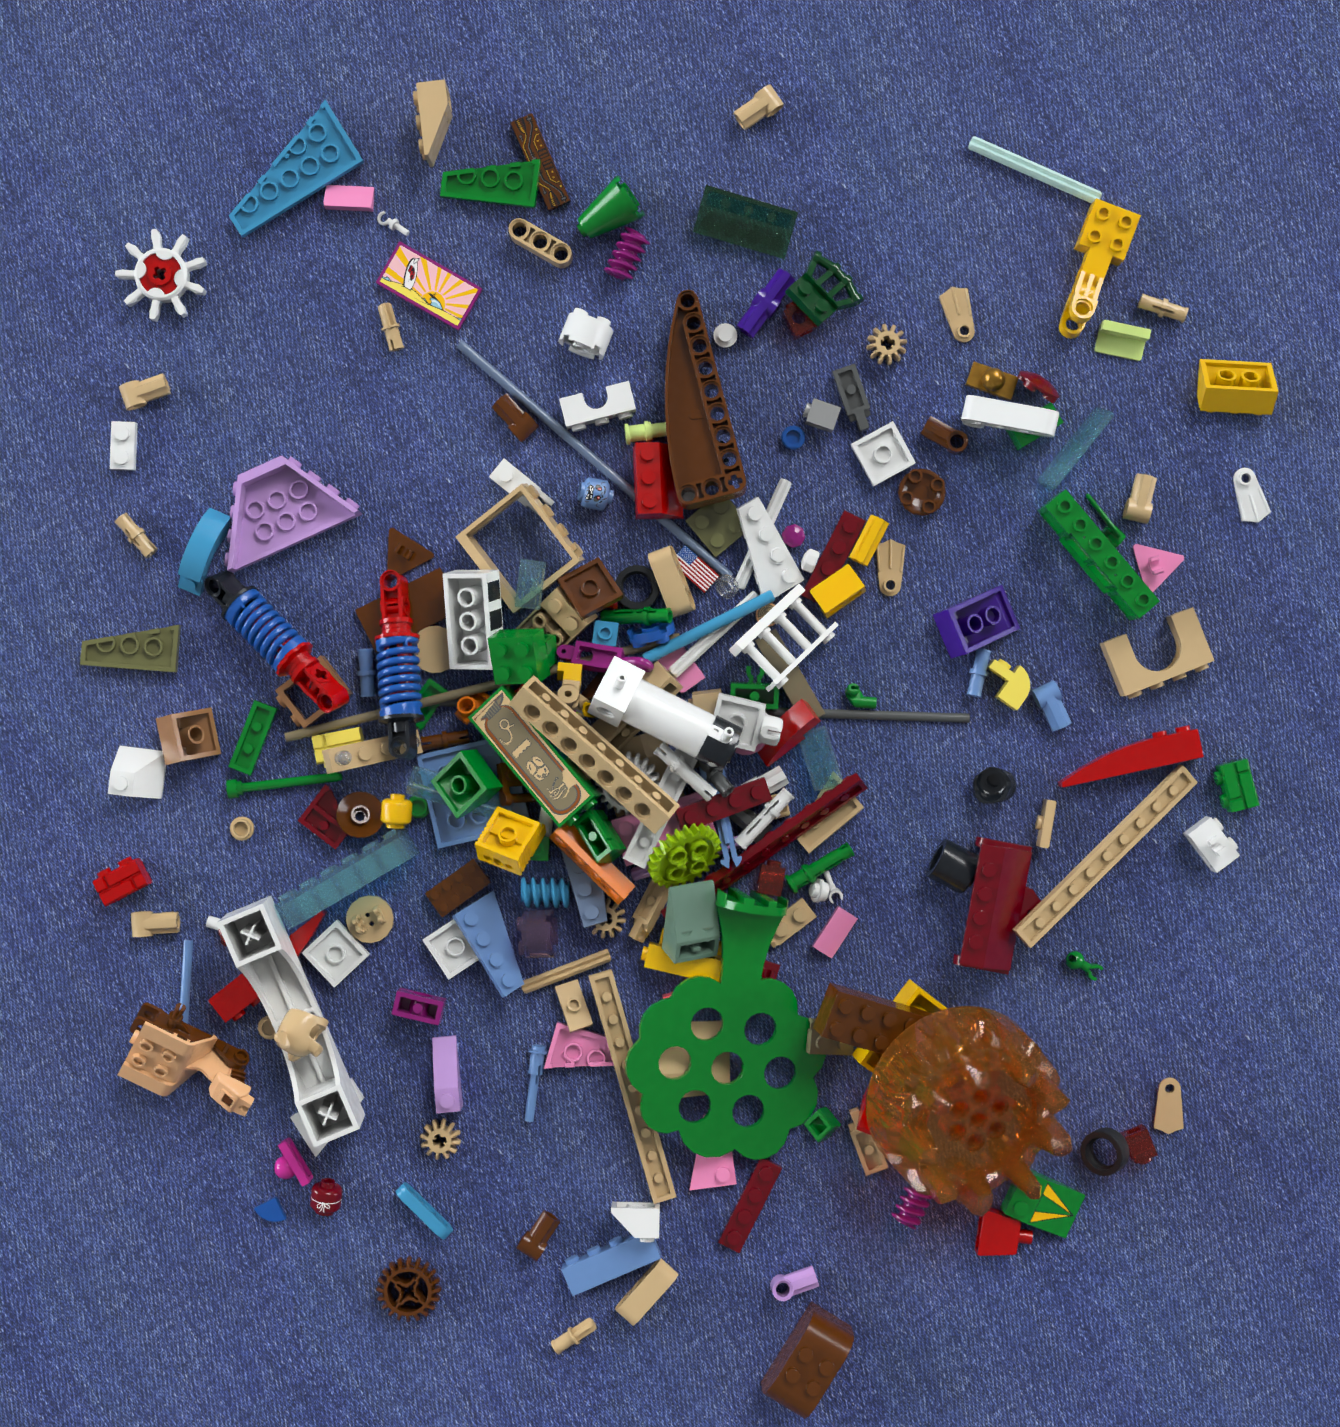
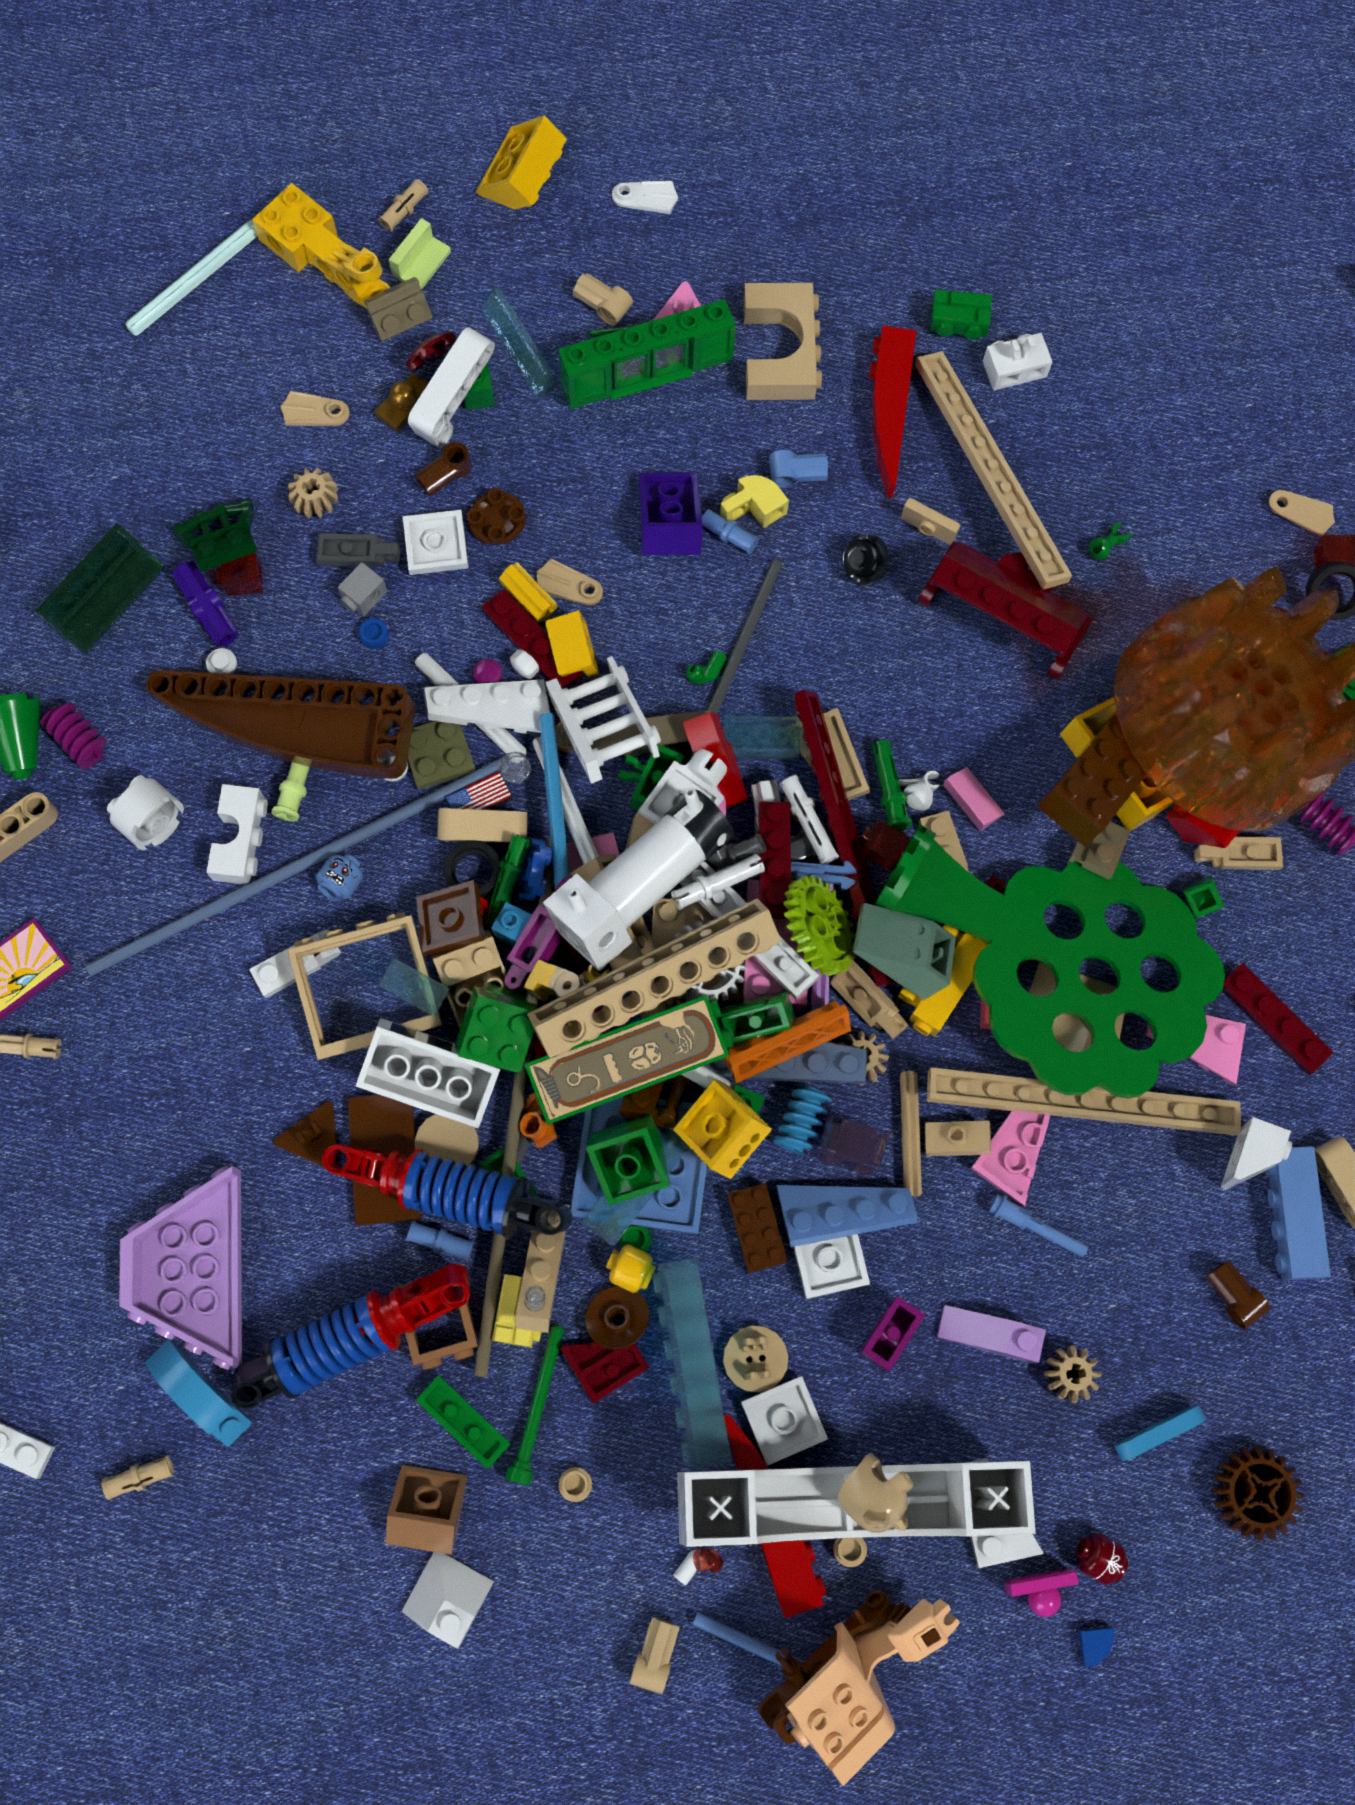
camera: 70 degrees left, 15 degrees down
olive wing [80,625,181,672] -> none
red brick [92,856,152,906] -> none
reddish brown pin [420,729,470,752] -> none
reddish brown piece [492,393,539,443] -> none
red slope [633,442,684,519] -> none
black piece [926,838,979,894] -> none
none -> dark tan plate [363,277,433,341]

